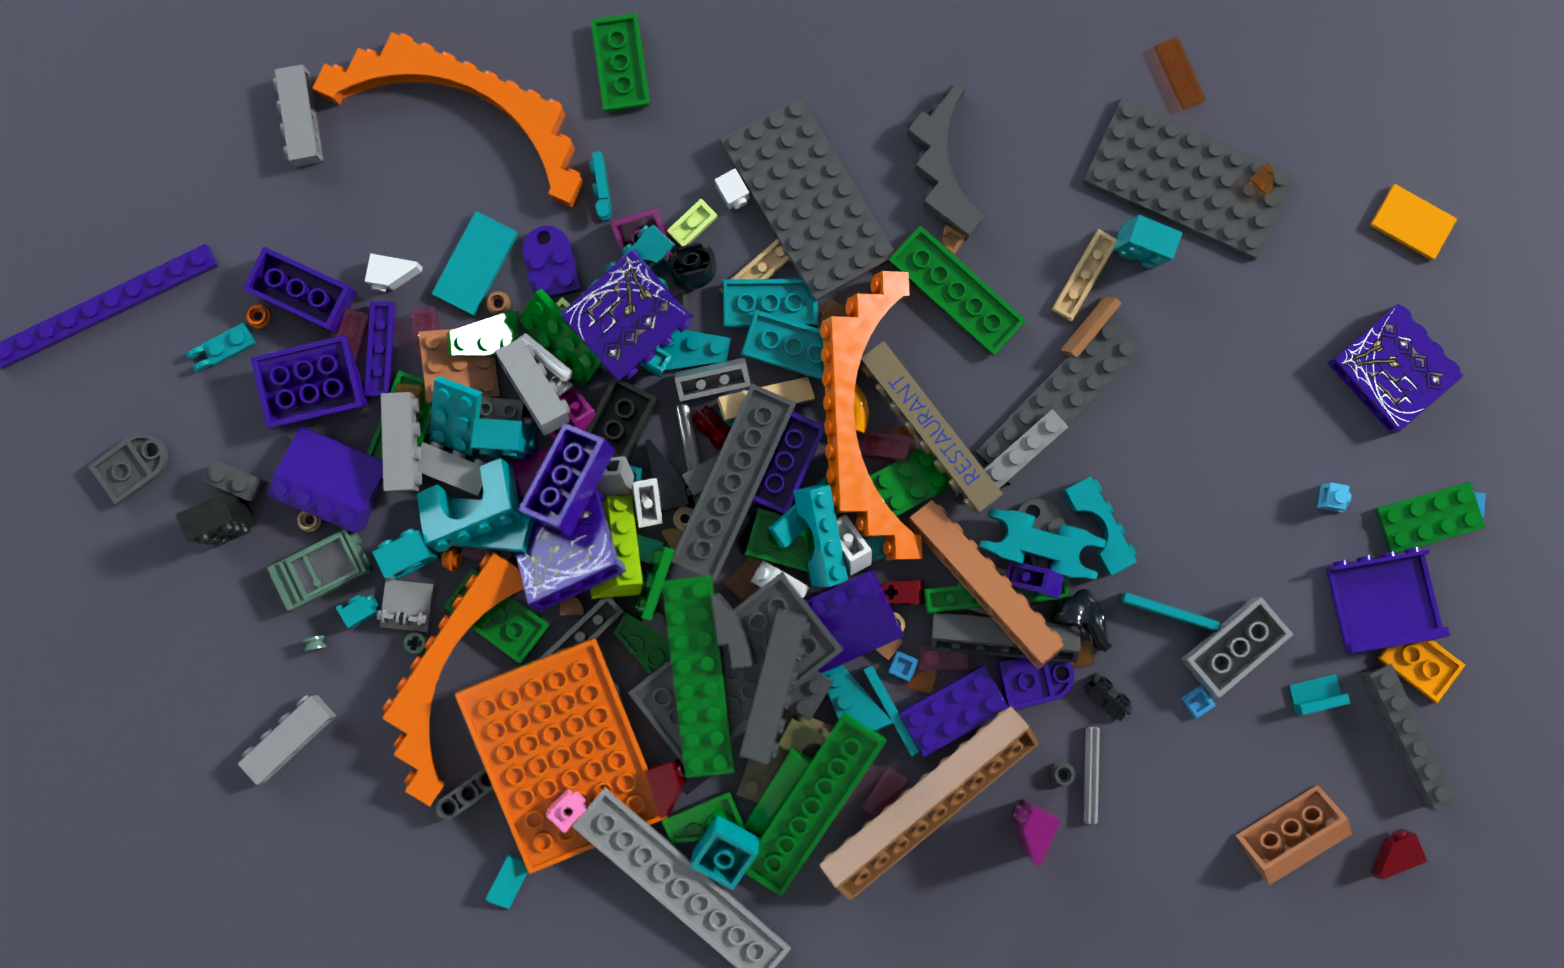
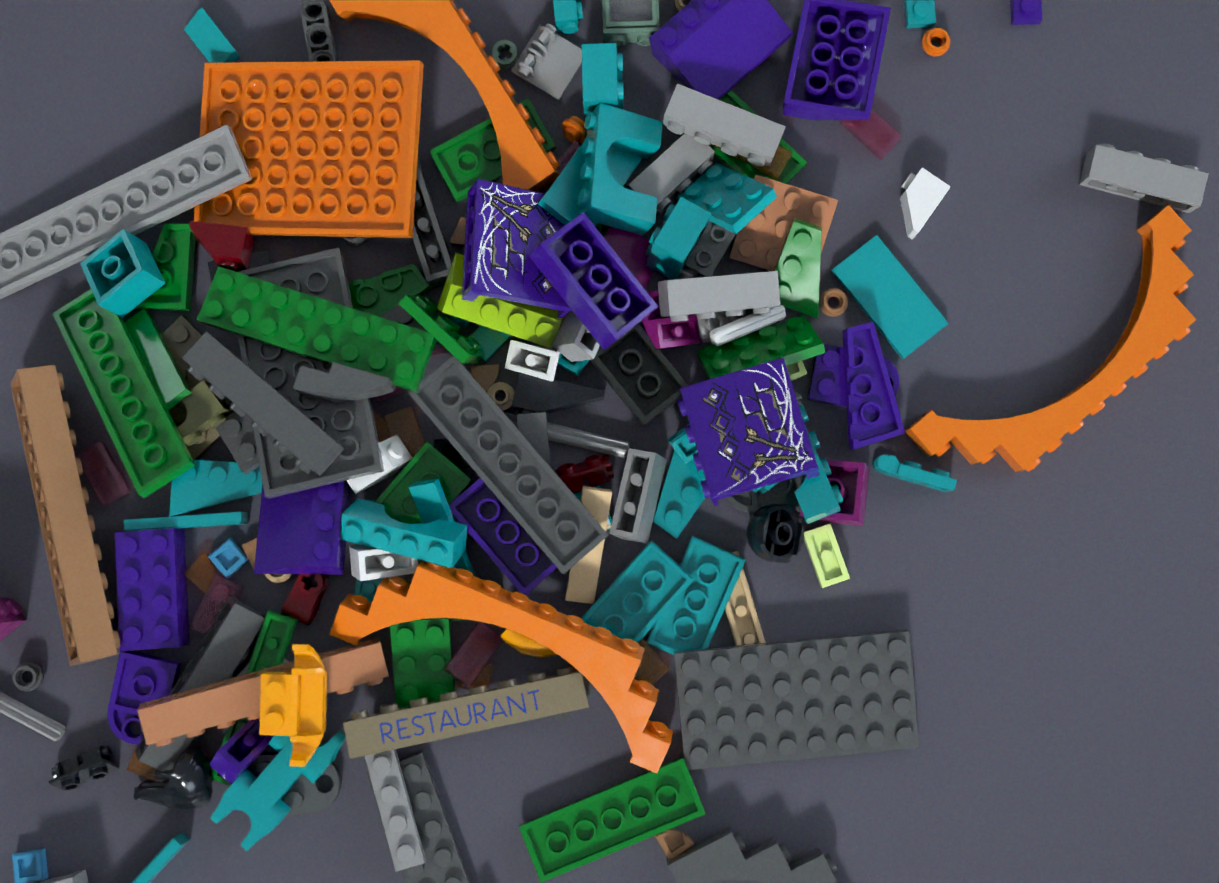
camera: 115 degrees right, 0 degrees up
dark purple brick [242,246,357,334] -> none
dark purple plate [364,301,396,397] -> none
clear pink plate [411,307,439,358] -> none
bright pink brick [547,788,586,833] -> none
green plate [591,13,651,113] -> none
white brick [715,168,750,210] -> none
teal arch [1061,476,1137,576] -> none
none -> light orange plate [260,644,327,767]
none -> dark purple wing [842,321,905,450]

